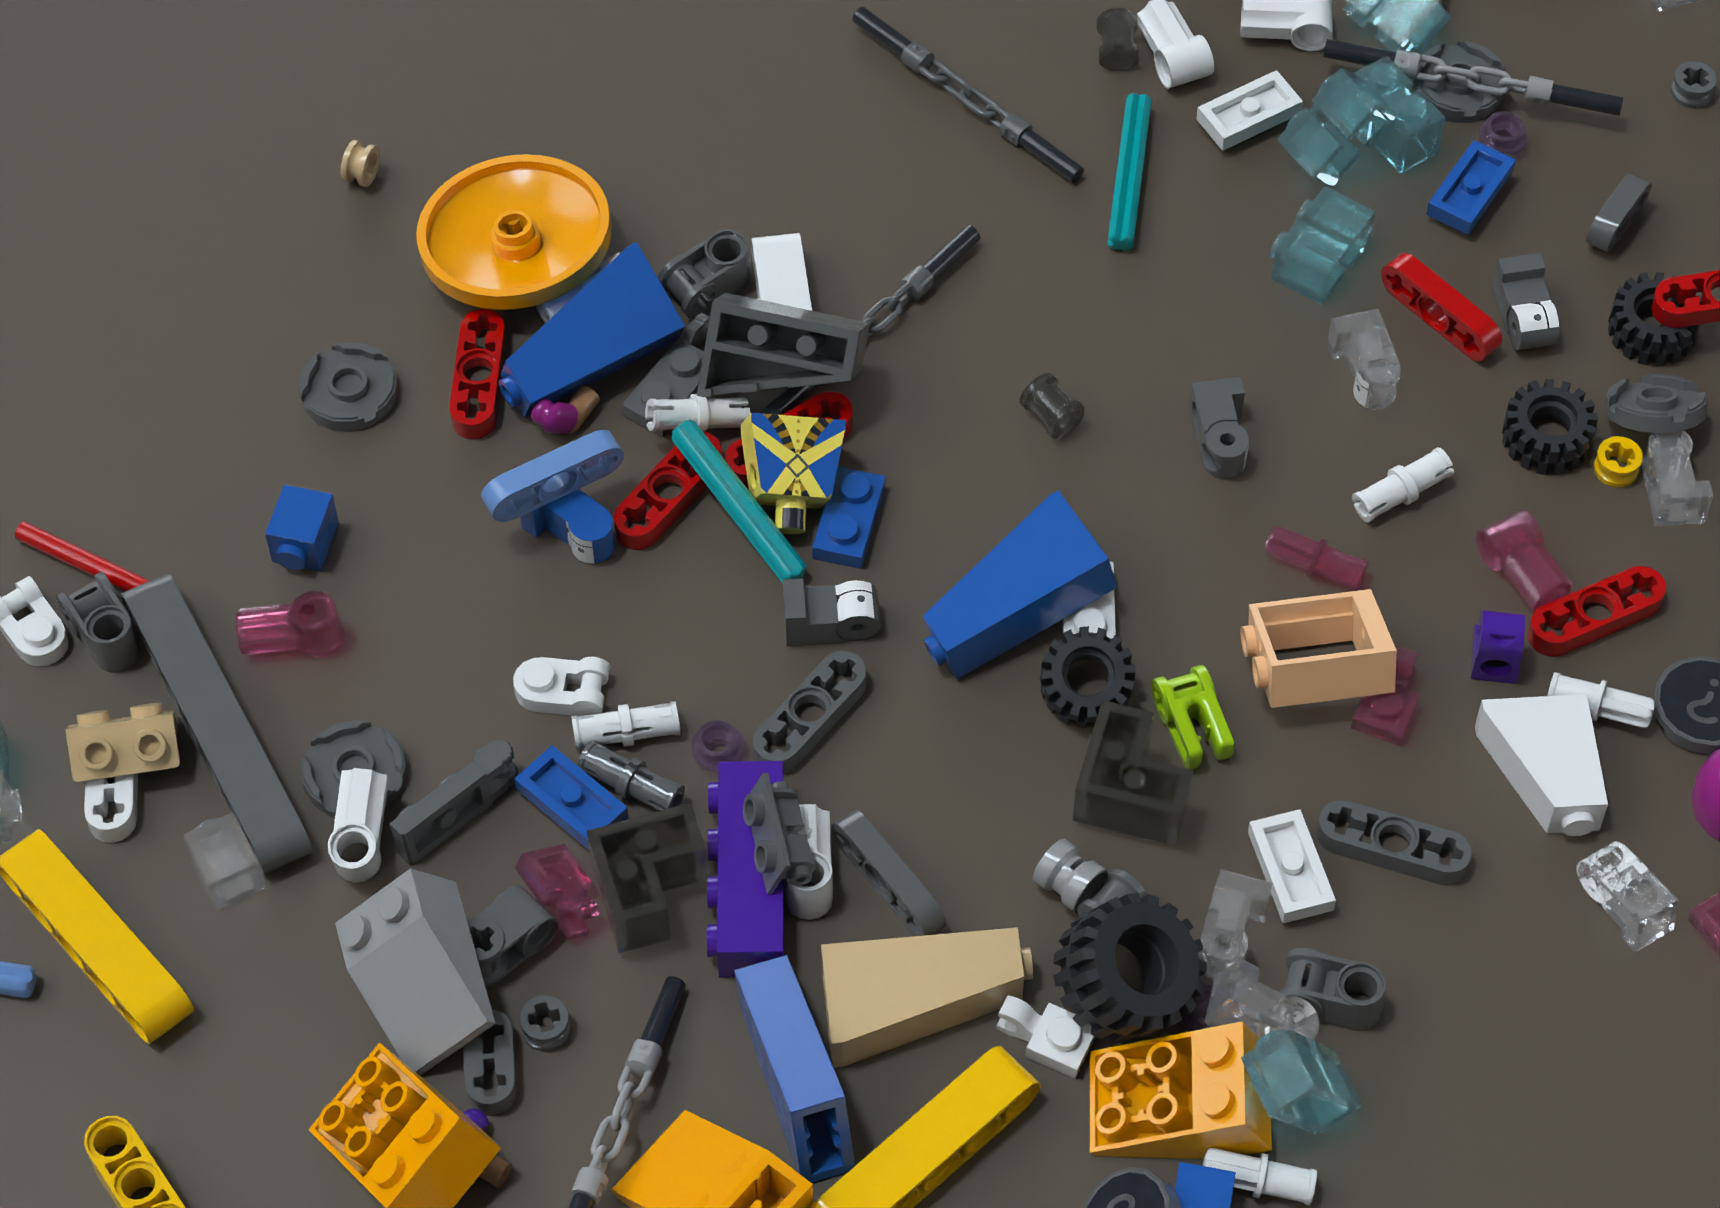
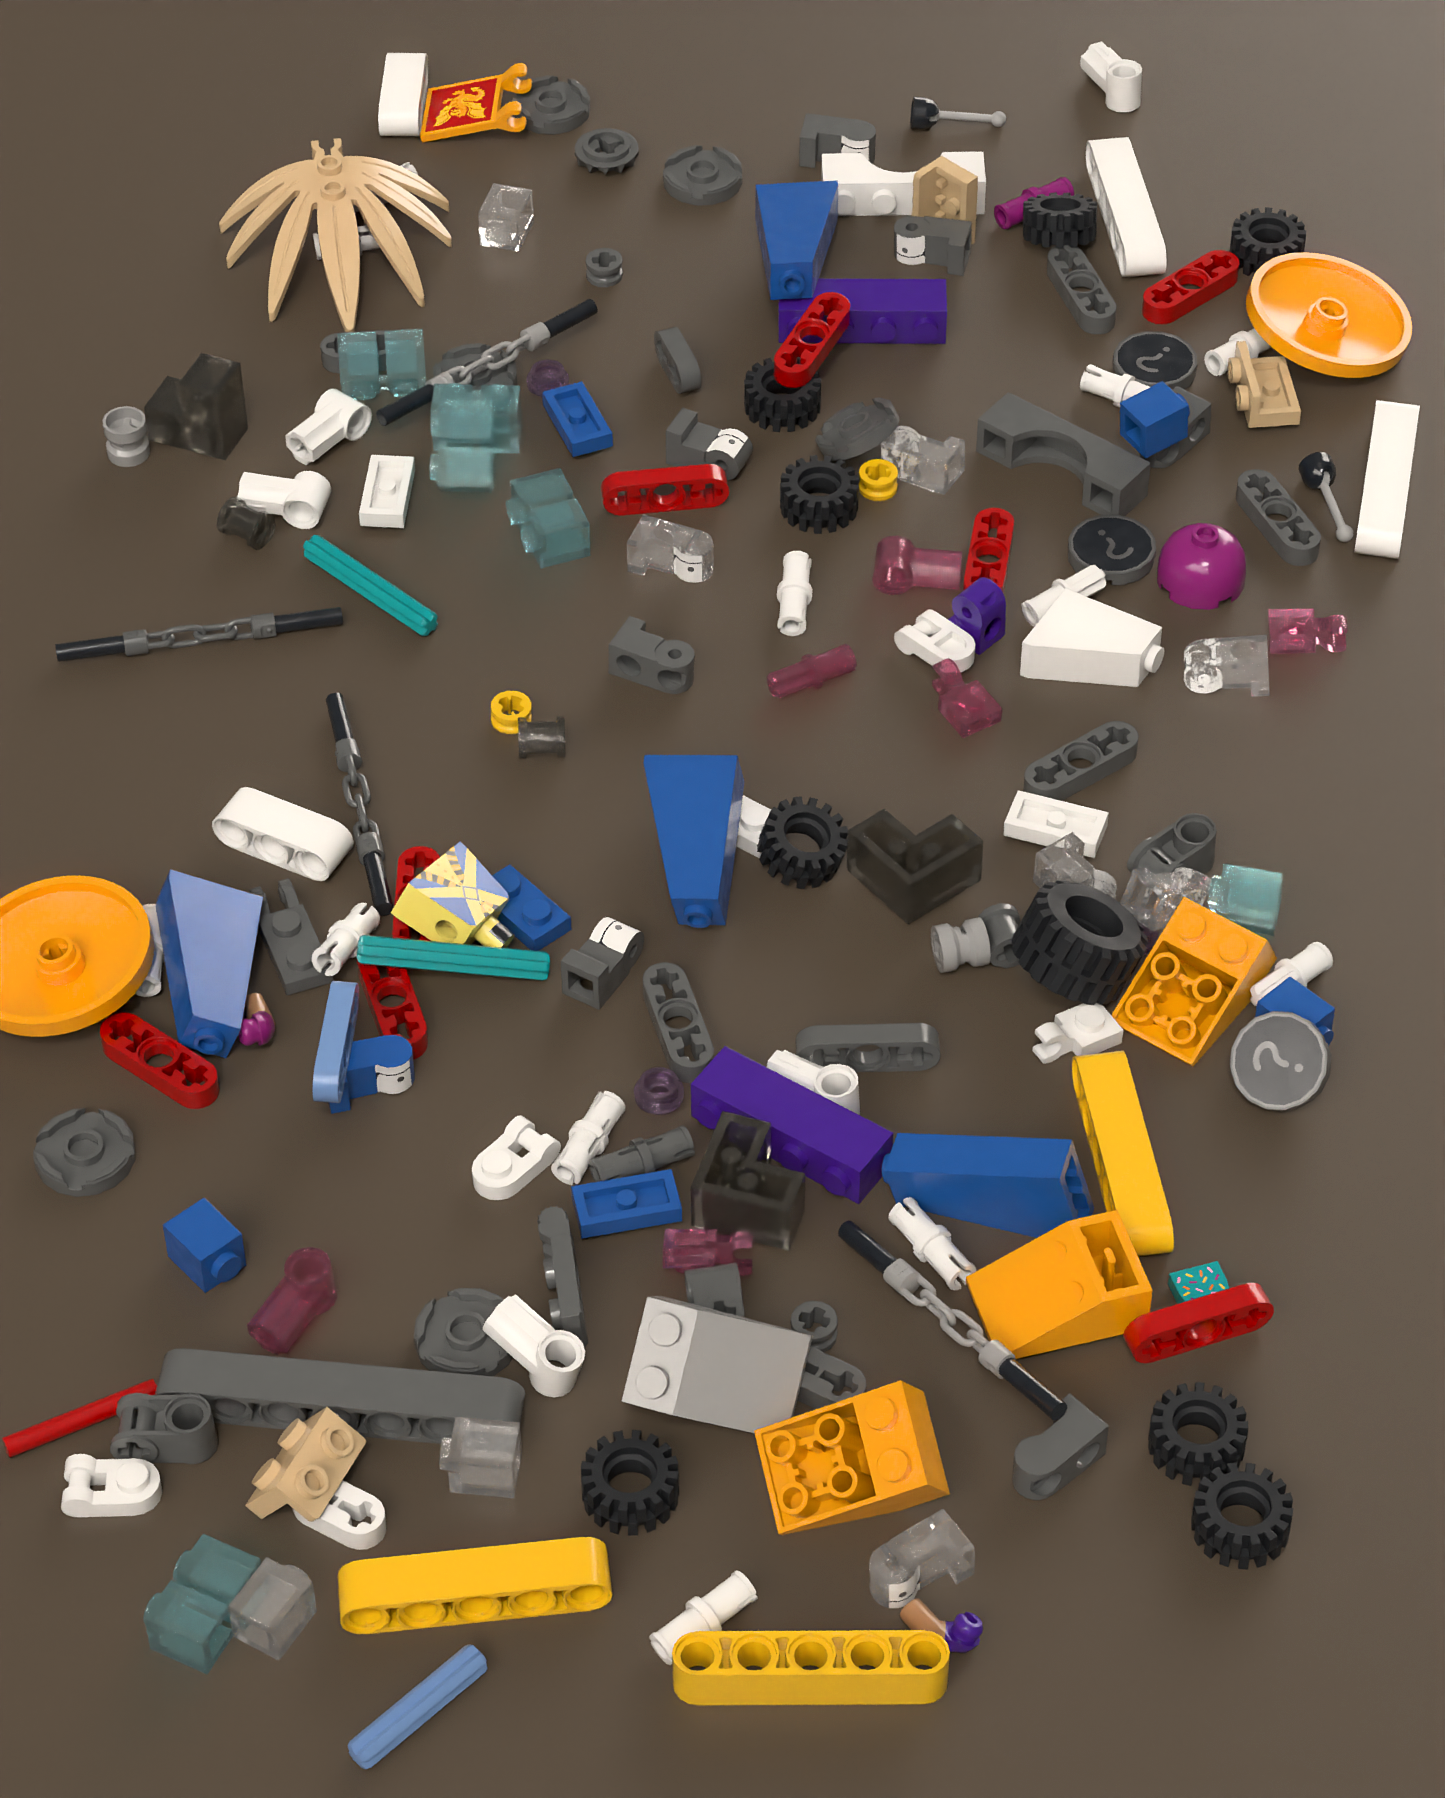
camera: 55 degrees left, 10 degrees down
dark grey piece [657,229,751,319] -> none
dark grey wedge [697,293,870,397] -> none
dark grey hinge [743,773,815,894] -> none
tan slope [821,927,1033,1068] -> none
lime piece [1151,665,1234,771] -> none
light nougat window [1241,589,1397,708] -> none
none -> yellow bush [491,691,532,734]
none -> black tyre [581,1429,679,1536]
none -> white pin [649,1570,758,1665]
none -> white pin [888,1197,977,1290]
none -> white plate [894,609,976,674]

